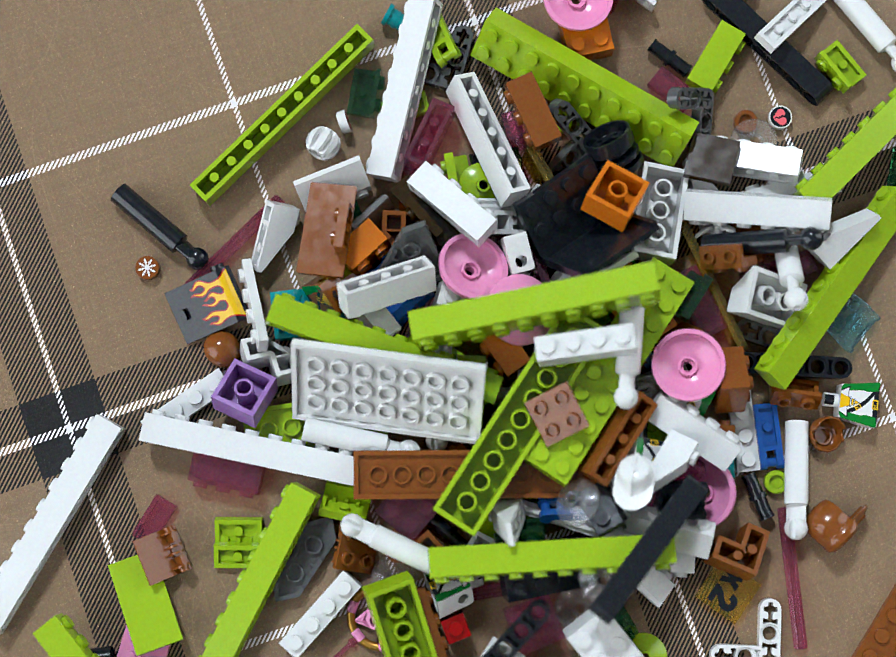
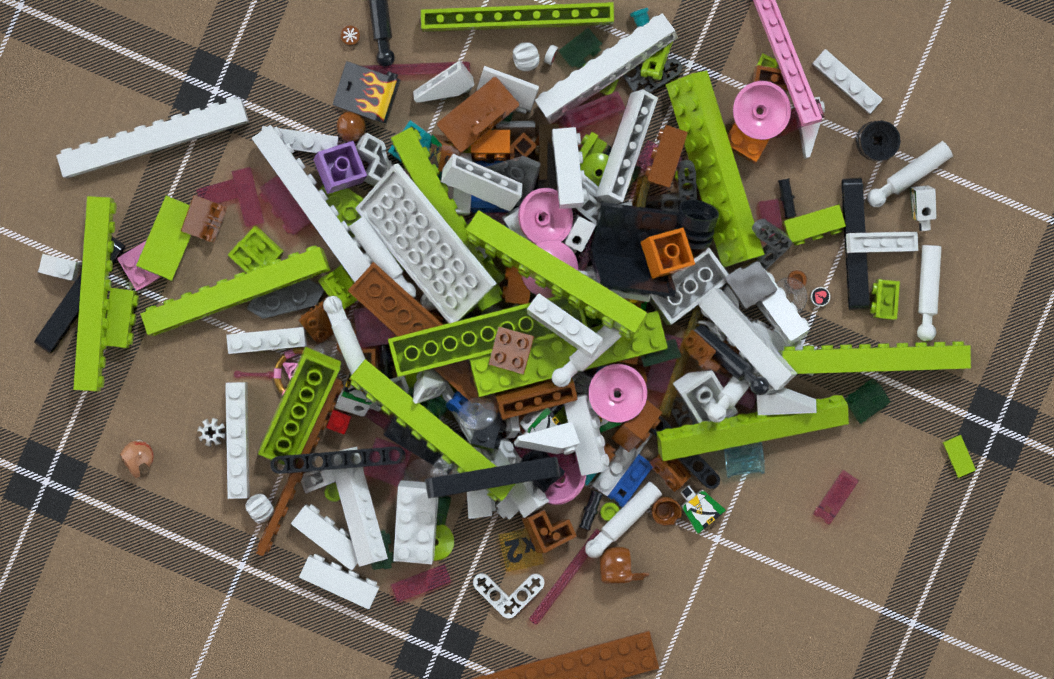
camera: 40 degrees right, 5 degrees up
white plate [237,258,269,352] -> none
white piece [613,452,656,510] -> none
none -> clear pink tile [232,167,265,227]

